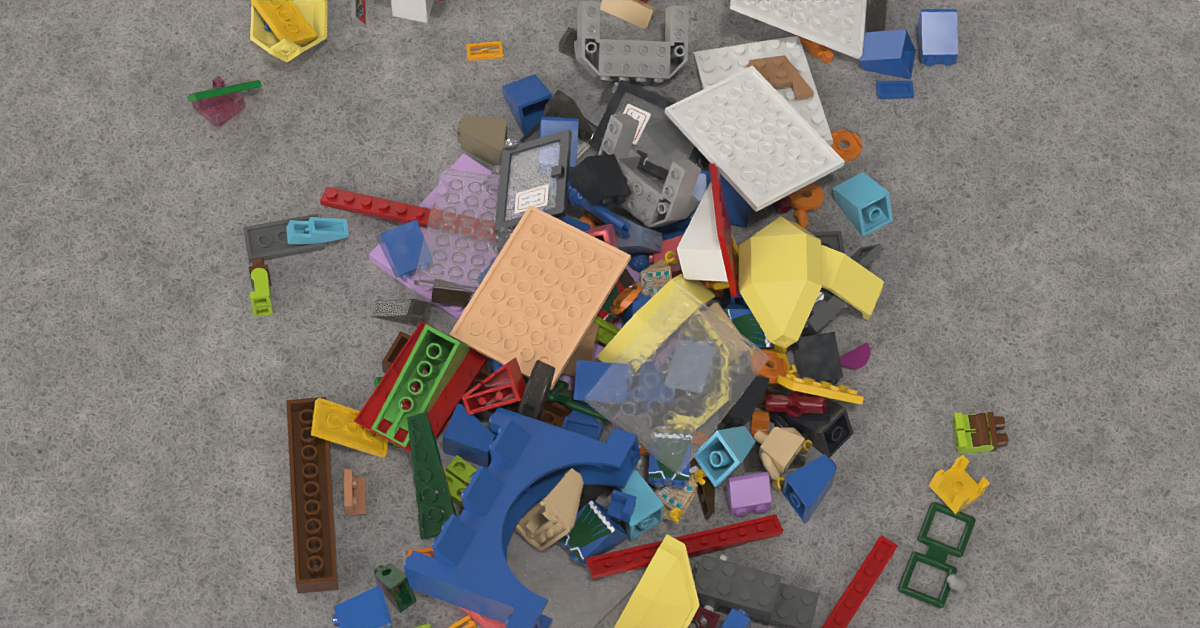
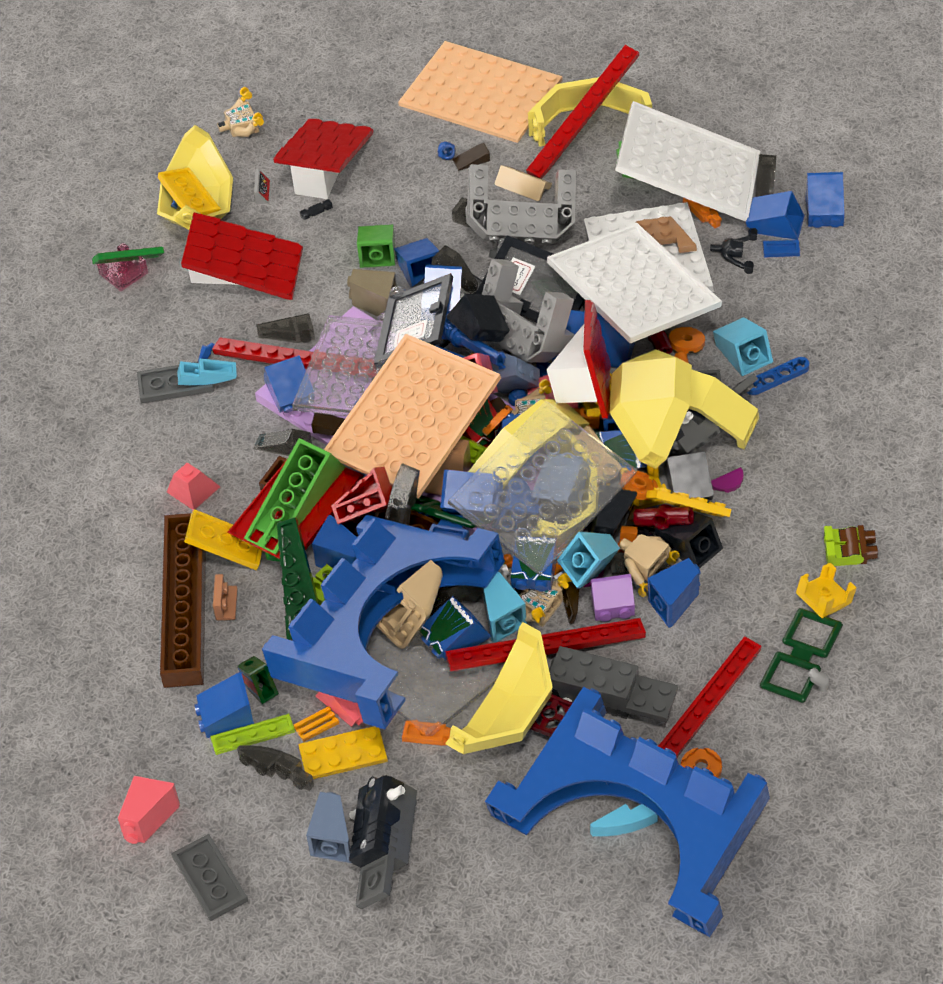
camera: 10 degrees right, 10 degrees down
lime hips [249,258,273,317] -> none
light orange tile [466,41,504,61] -> none
blue panel [607,490,637,523] -> none
orange tile [830,129,862,162] -> none
none -> coral slope [167,463,220,510]
none -> red piece [181,212,303,300]
none -> blue bar [198,342,215,361]
none -> clear smoke slope [256,313,315,343]
none -> black axle [300,199,333,220]
none -> bright green slope [357,224,395,268]
none -> black piece [710,228,758,274]
none -> blue beam [747,357,809,395]

